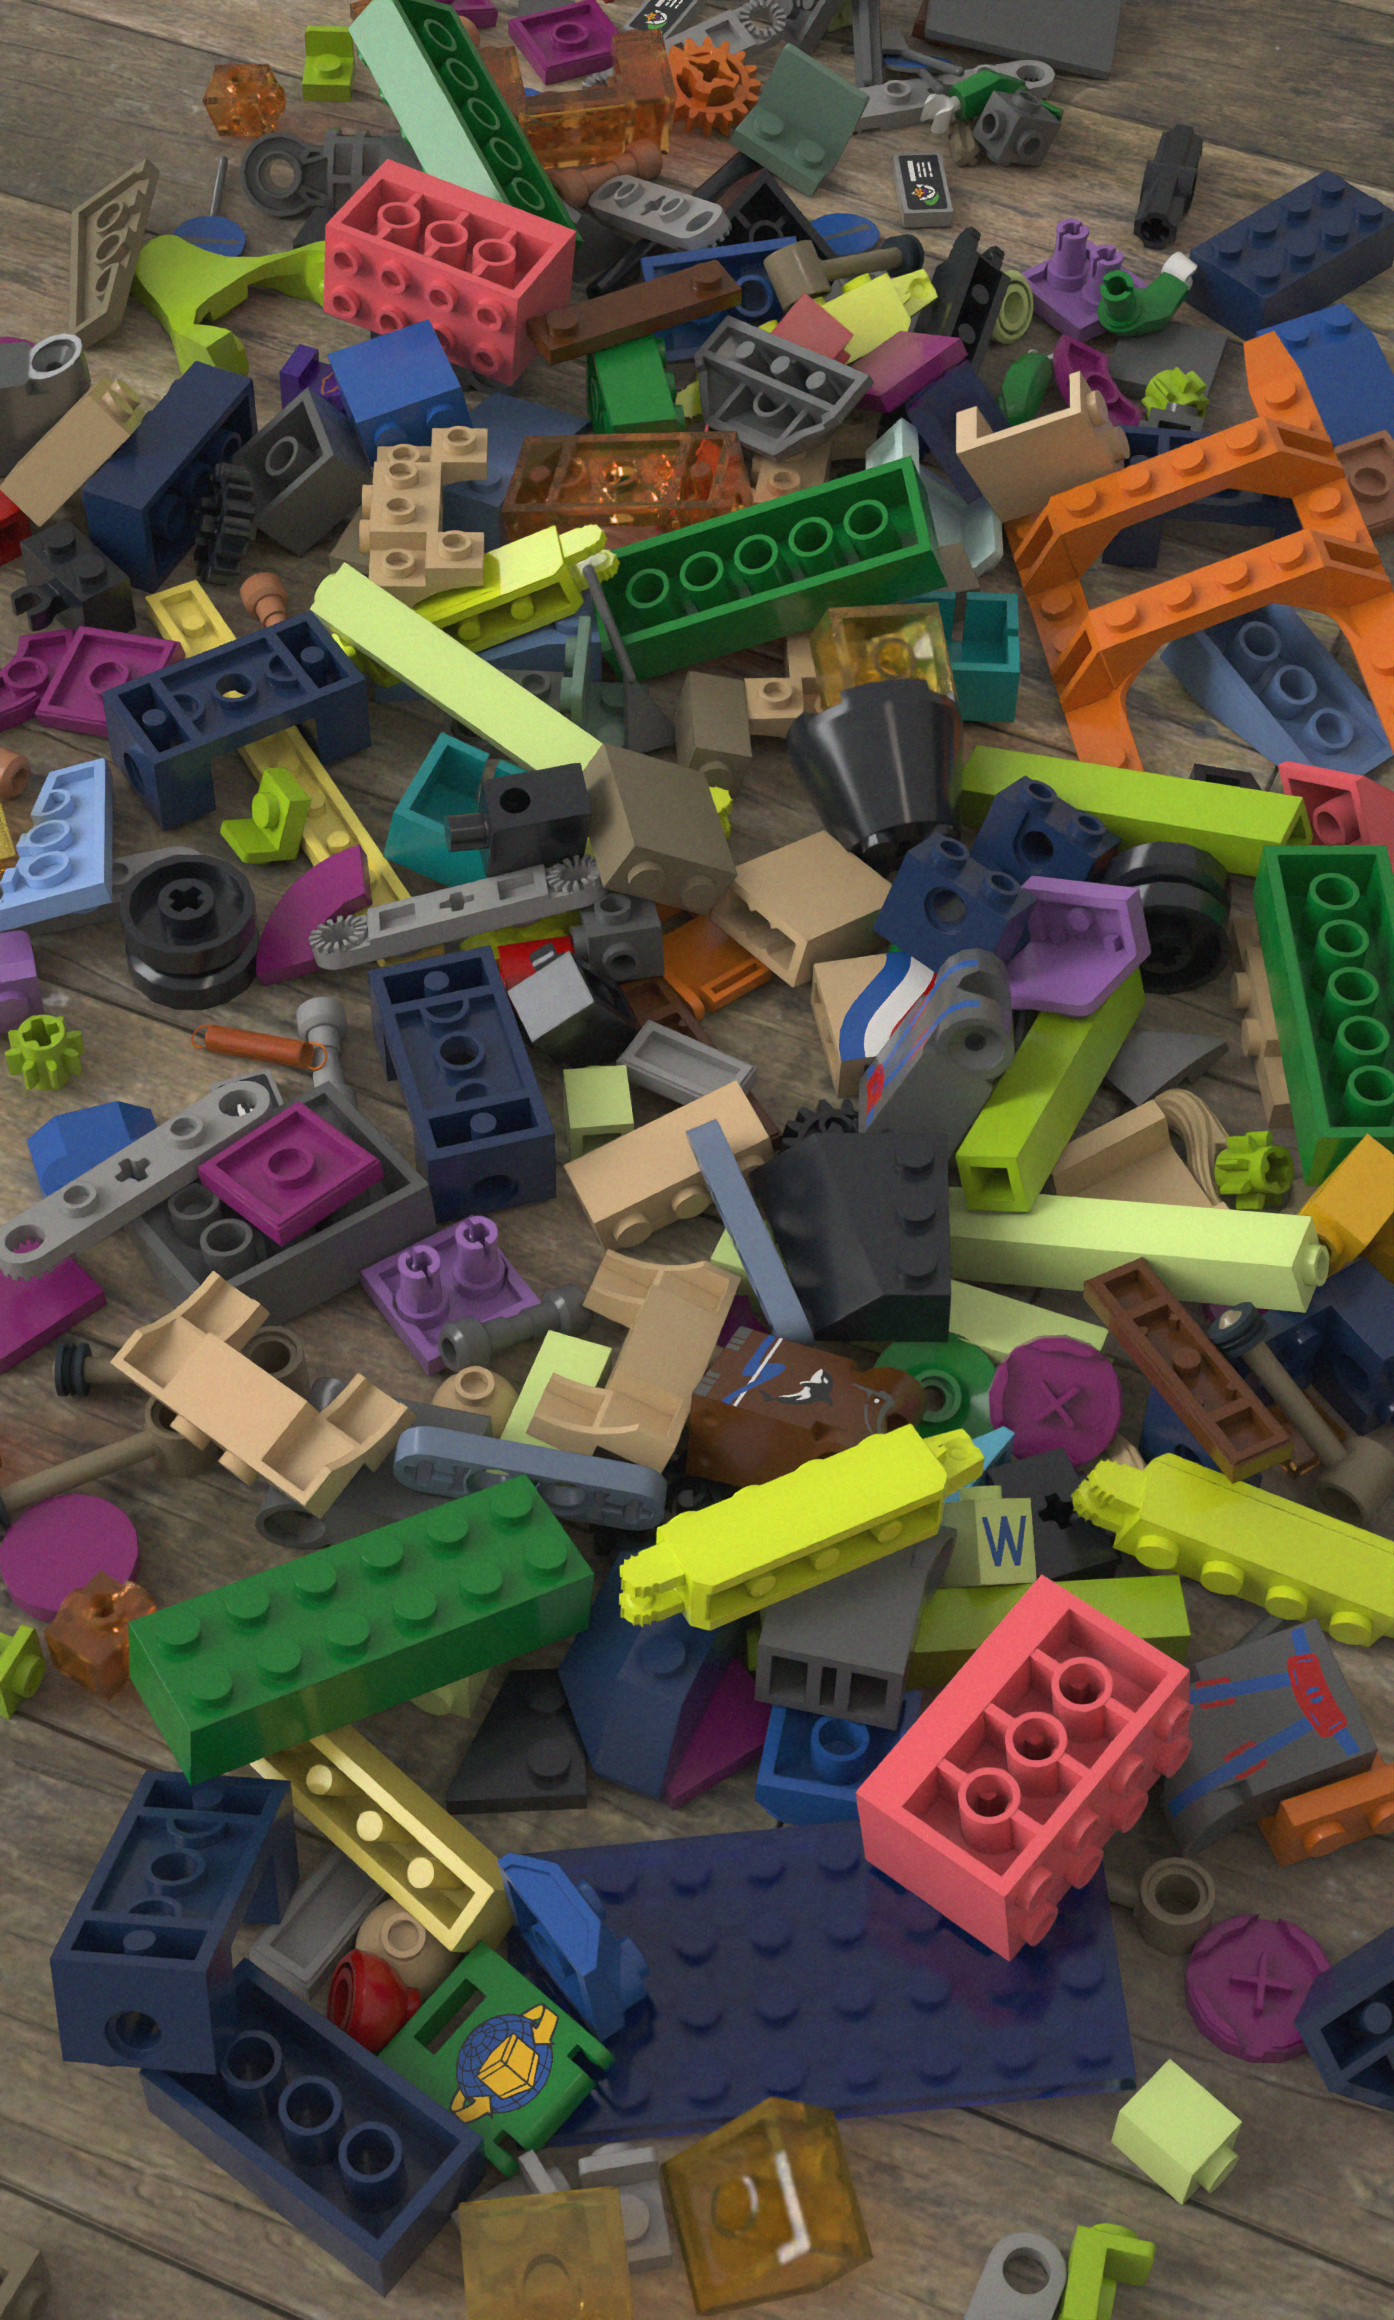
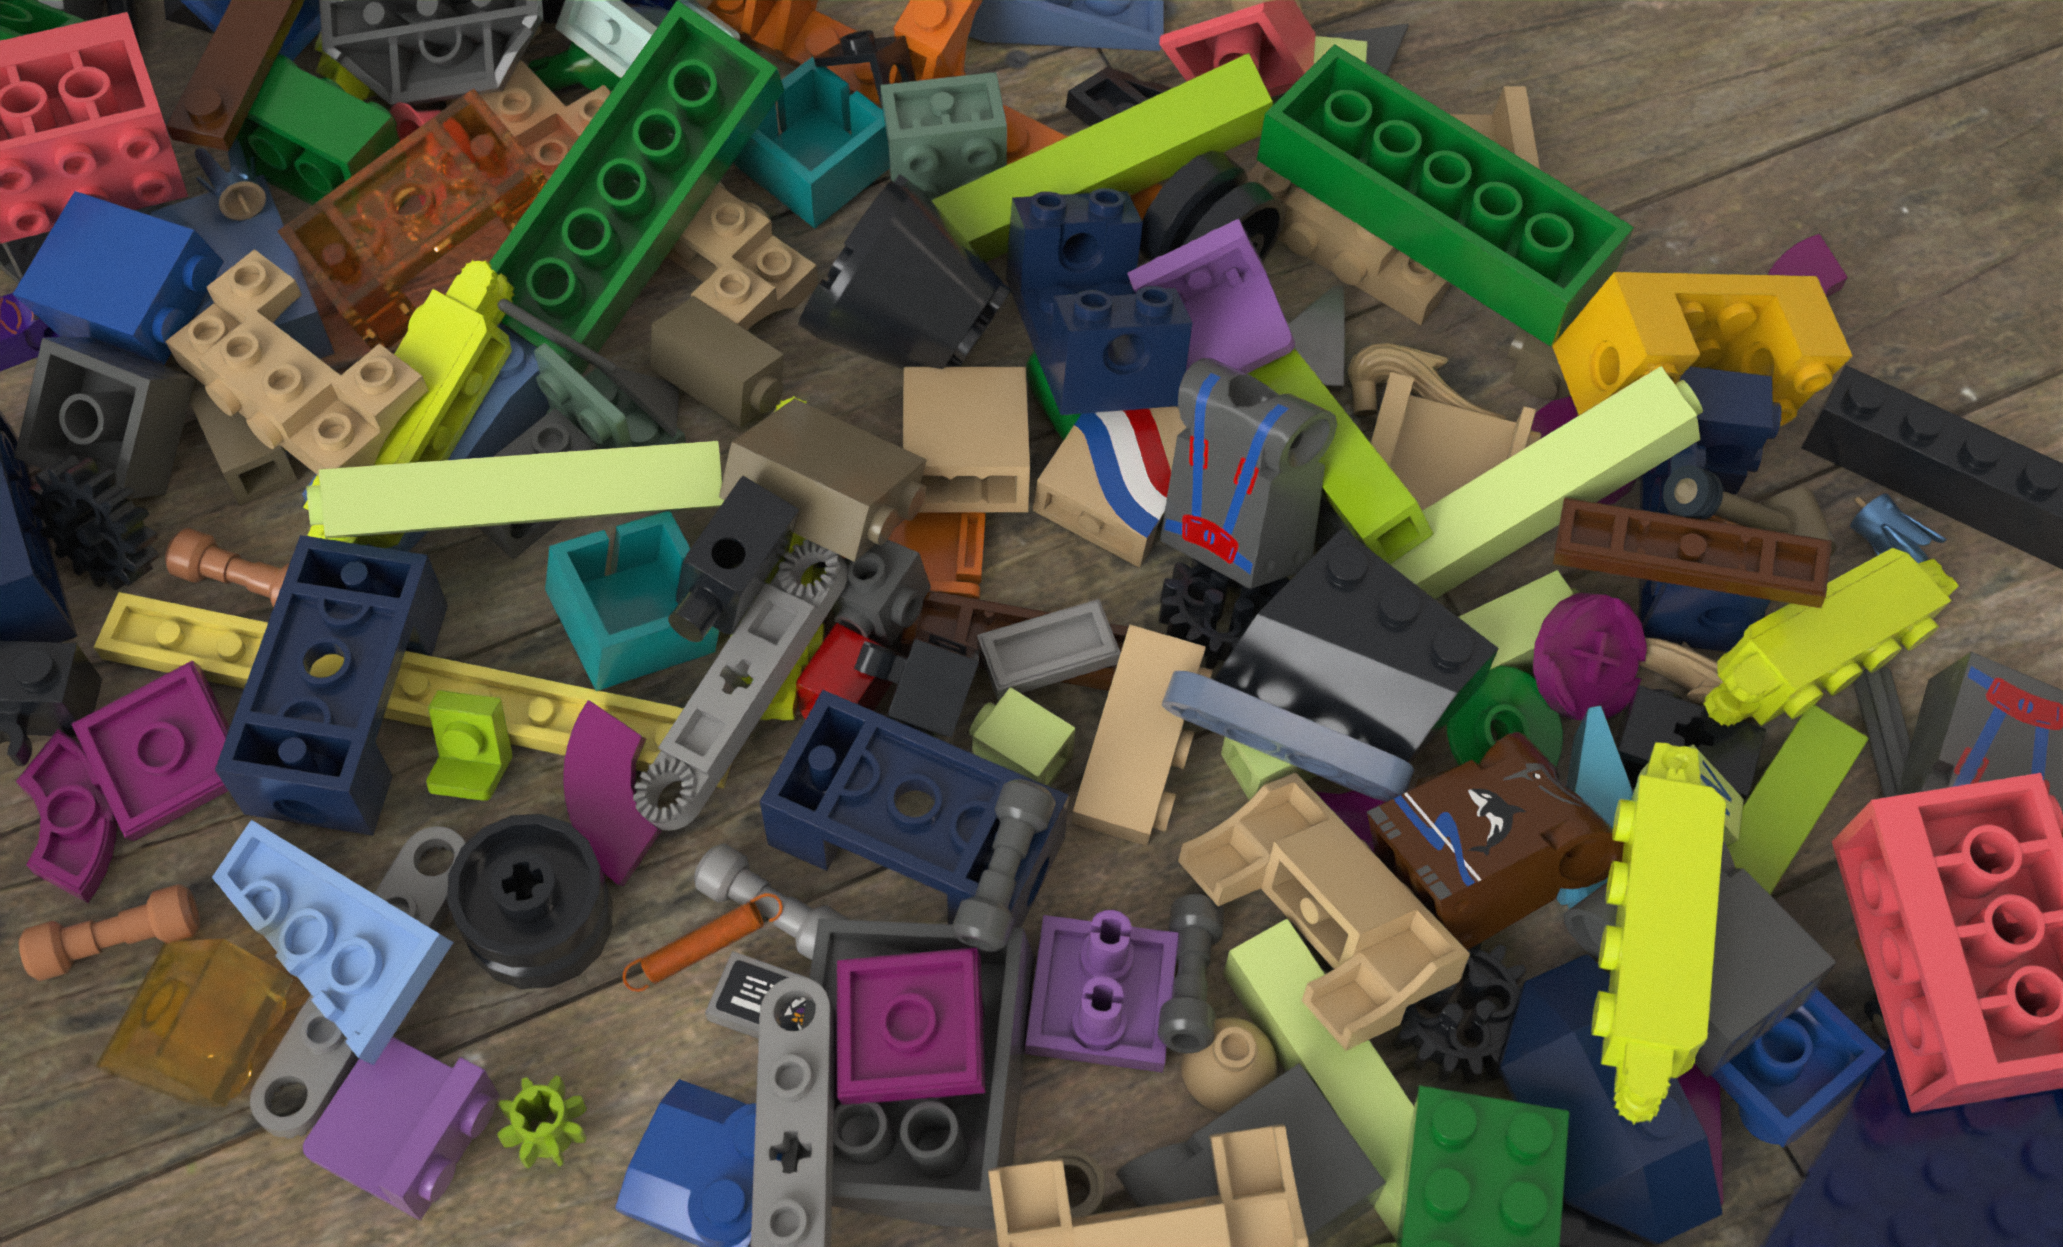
camera: 50 degrees left, 10 degrees up
sand blue beam [393,1426,667,1531] -> none
clear yellow slope [809,602,959,711] -> none
lime gear [1214,1131,1295,1210] -> none
none -> piece [195,138,266,220]
none -> black bracket [813,30,916,110]
none -> sand green bracket [880,72,1007,200]
none -> dark grey piece [952,779,1056,952]

